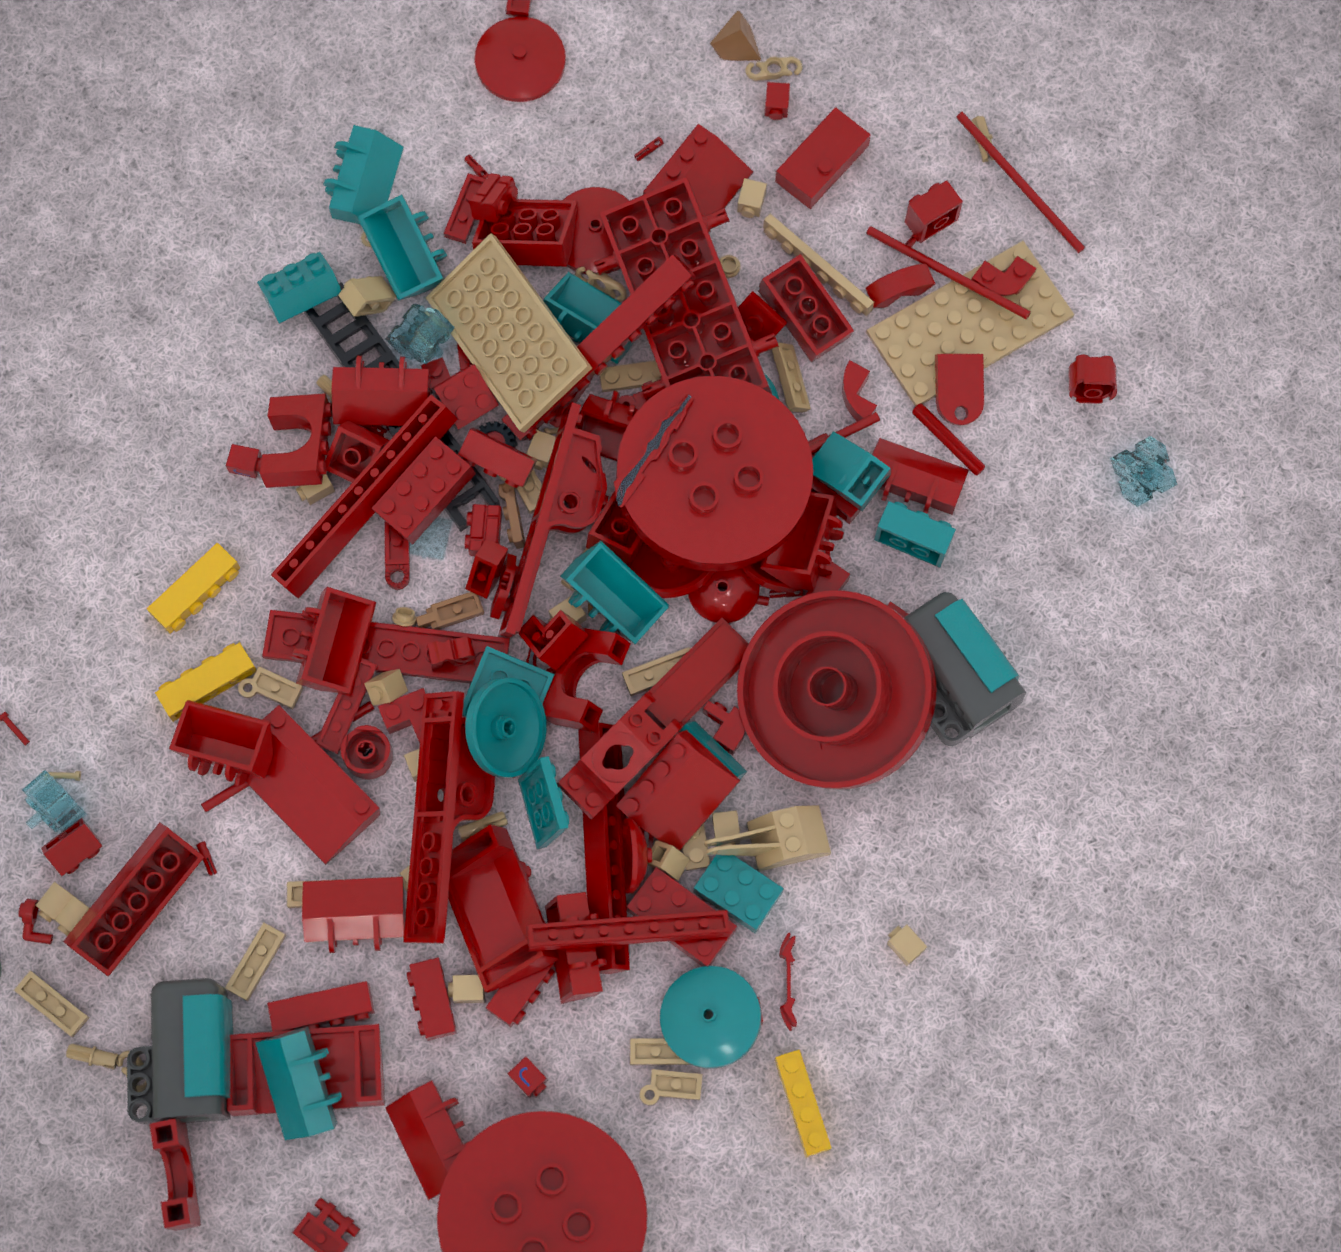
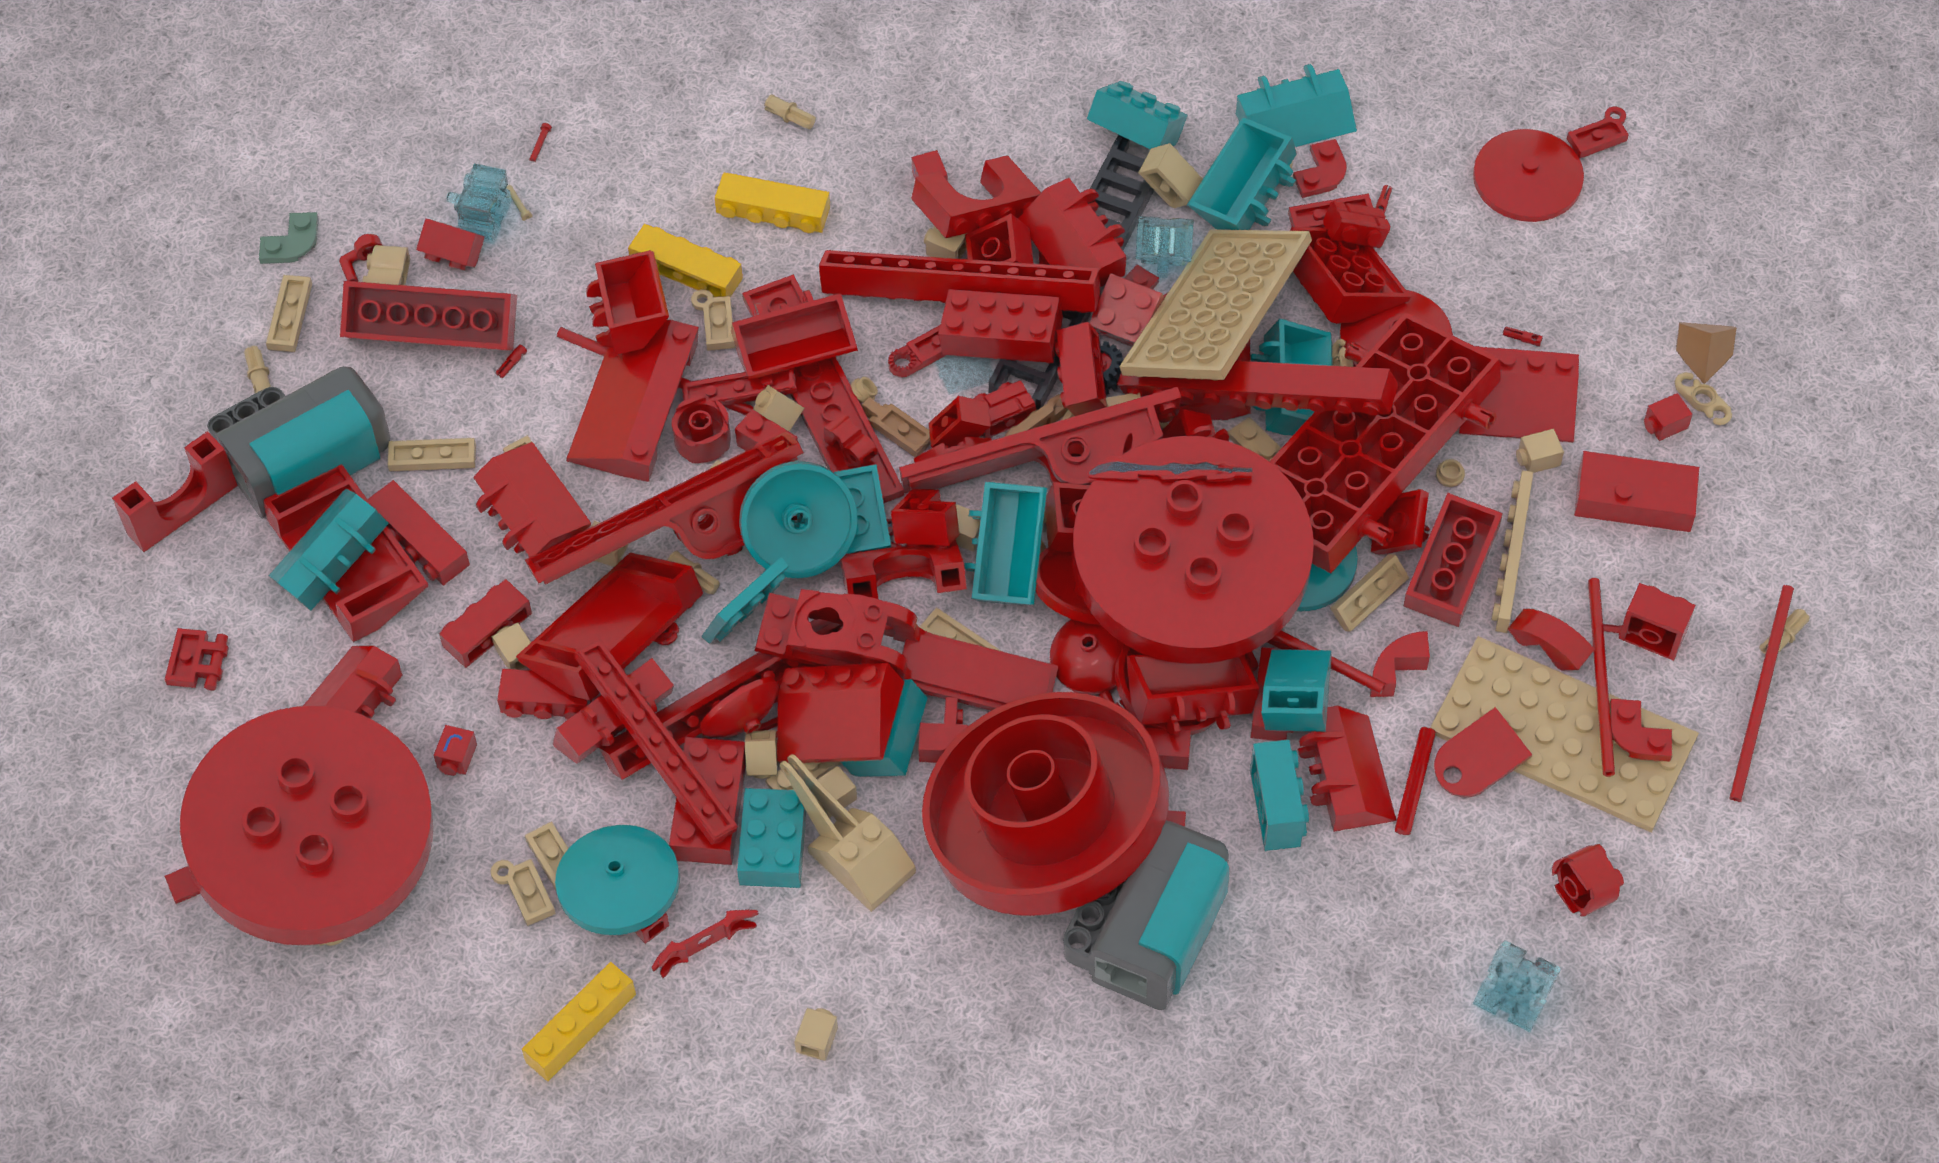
camera: 60 degrees right, 15 degrees down
none -> tan axle [764,94,816,129]
none -> red plate [1293,139,1347,198]

